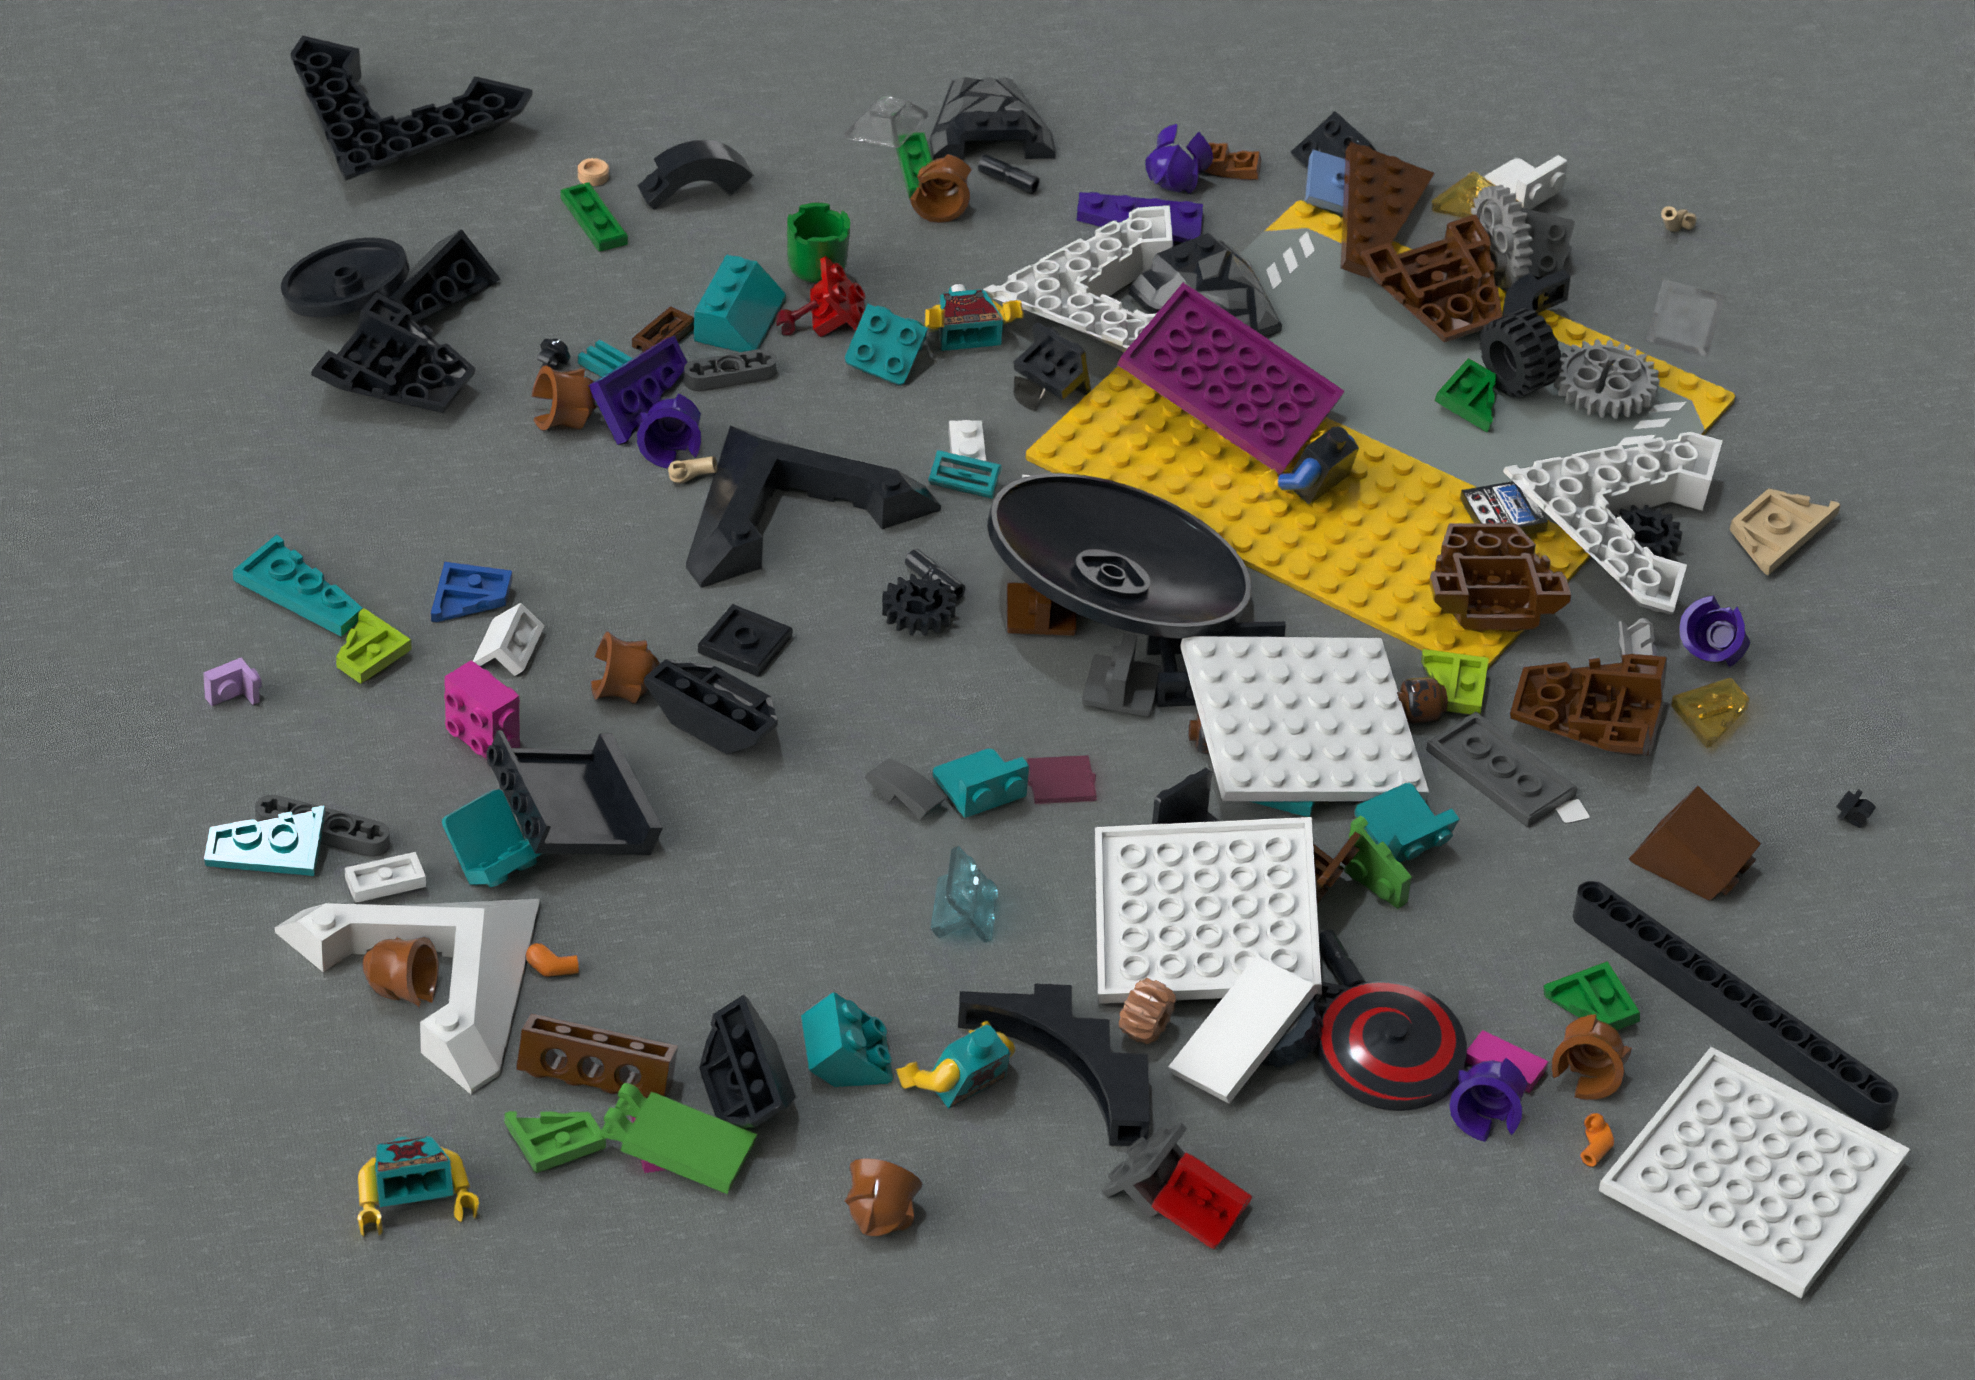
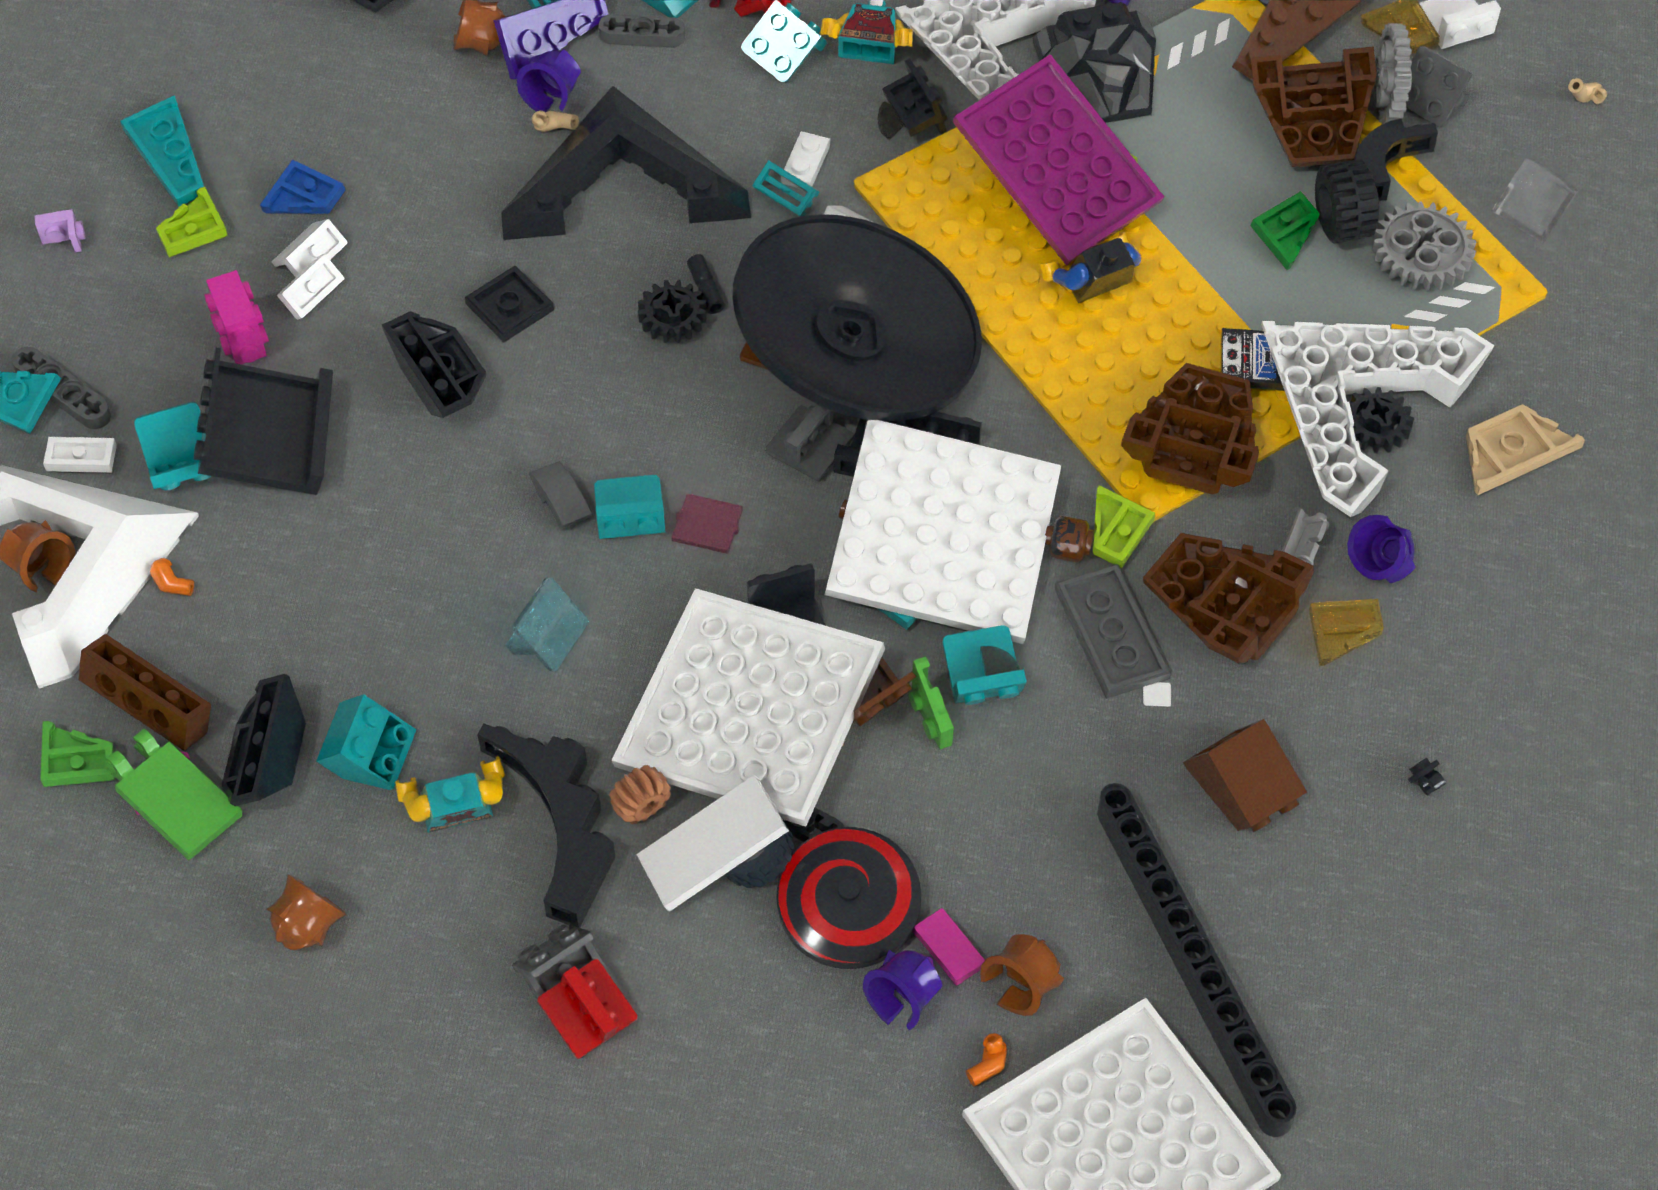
camera: 25 degrees right, 15 degrees up
dark orange helmet [591,631,660,704] -> none
black piece [1319,930,1366,987] -> none
green wing [1543,961,1640,1031] -> none
none -> white plate [277,254,345,320]
none -> clear smoke tile [980,646,1020,676]

